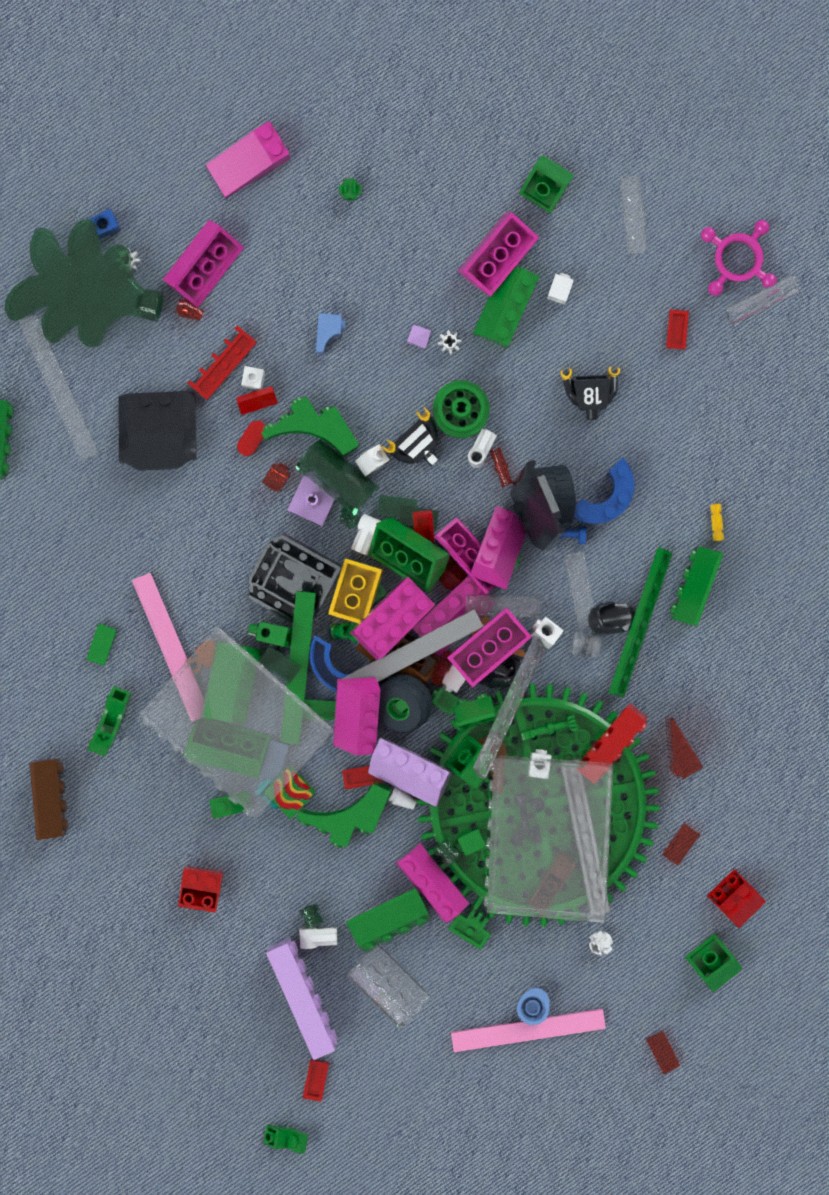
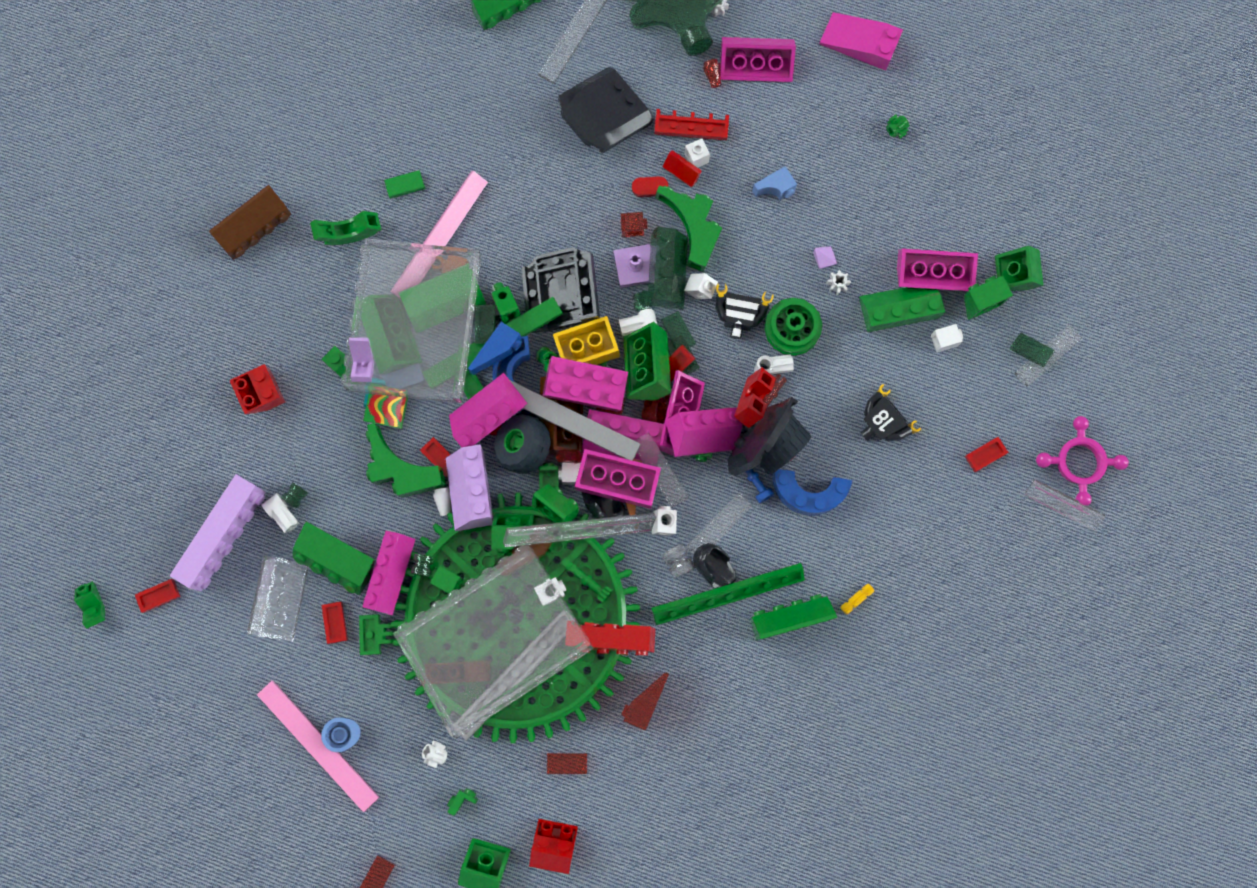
camera: 55 degrees right, 10 degrees down
none -> red tile [321,601,348,644]
none -> lavender bracket [348,337,374,382]
none -> green bracket [447,788,479,816]
none -> blue slope [468,322,522,375]
none -> red arch [734,367,776,428]
none -> green slope [964,275,1013,320]
none -> clear green tile [1010,332,1054,368]

